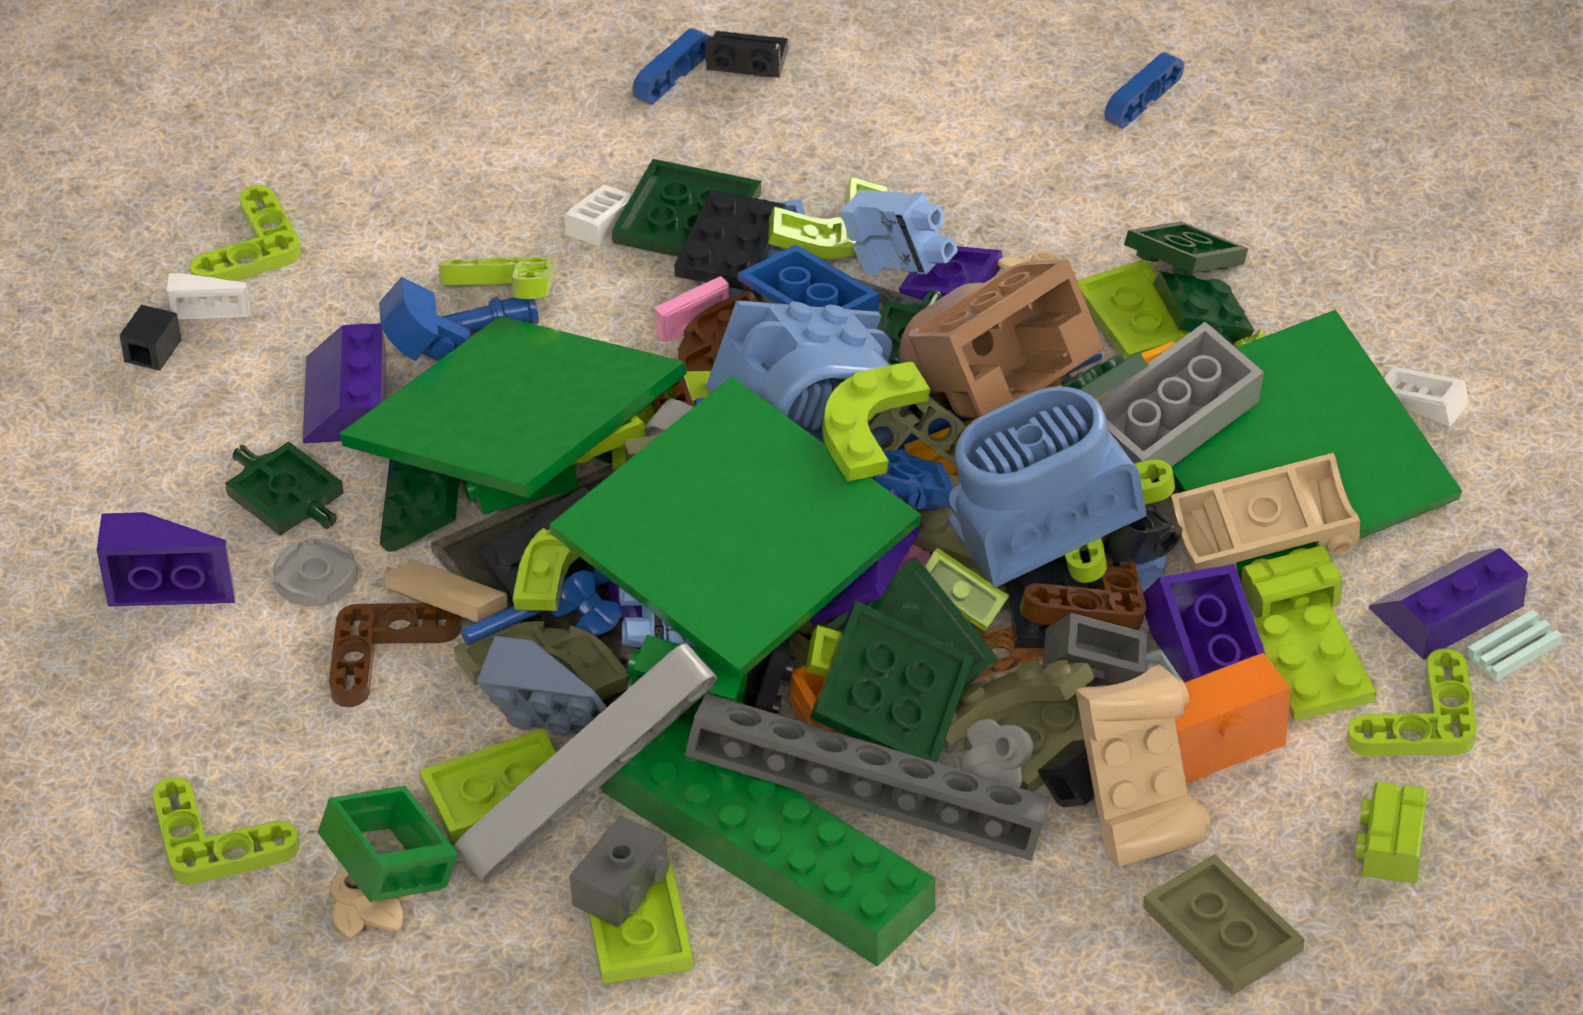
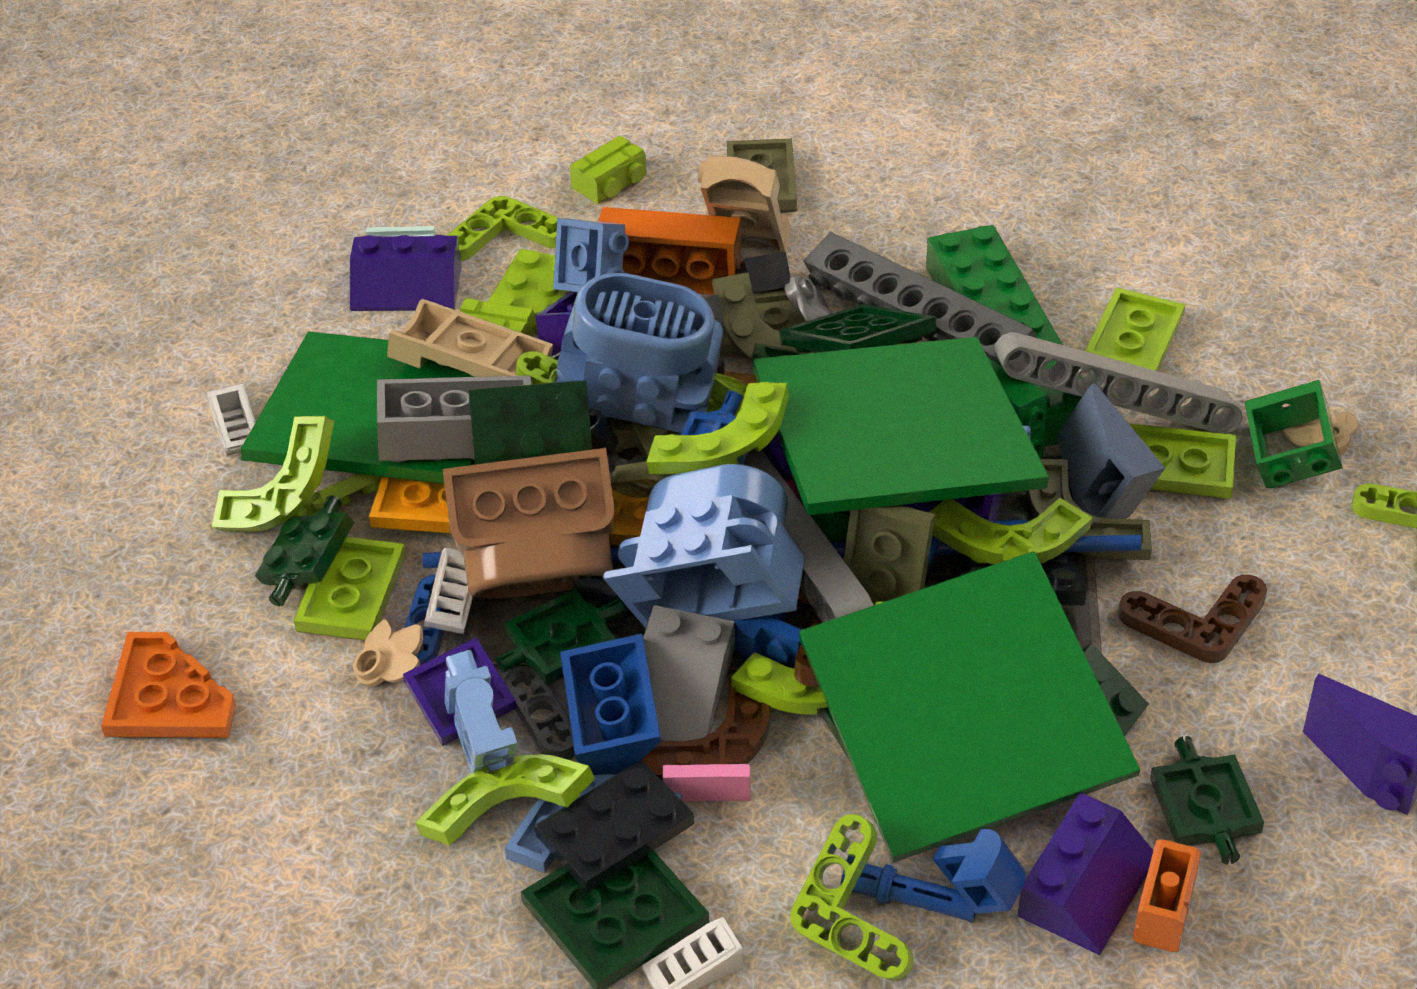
camera: 145 degrees left, 0 degrees up
light grey tile [273,539,358,607] -> none
tan tile [385,560,507,622] -> none
dark grey brick [569,816,670,927] -> none
blue beam [1104,52,1184,129] -> none
dark green plate [1124,221,1249,276] -> none
none -> orange plate [101,632,236,738]
none -> lime plate [212,416,334,532]
none -> medium blue plate [553,218,629,292]
none -> orange brick [1133,839,1202,952]

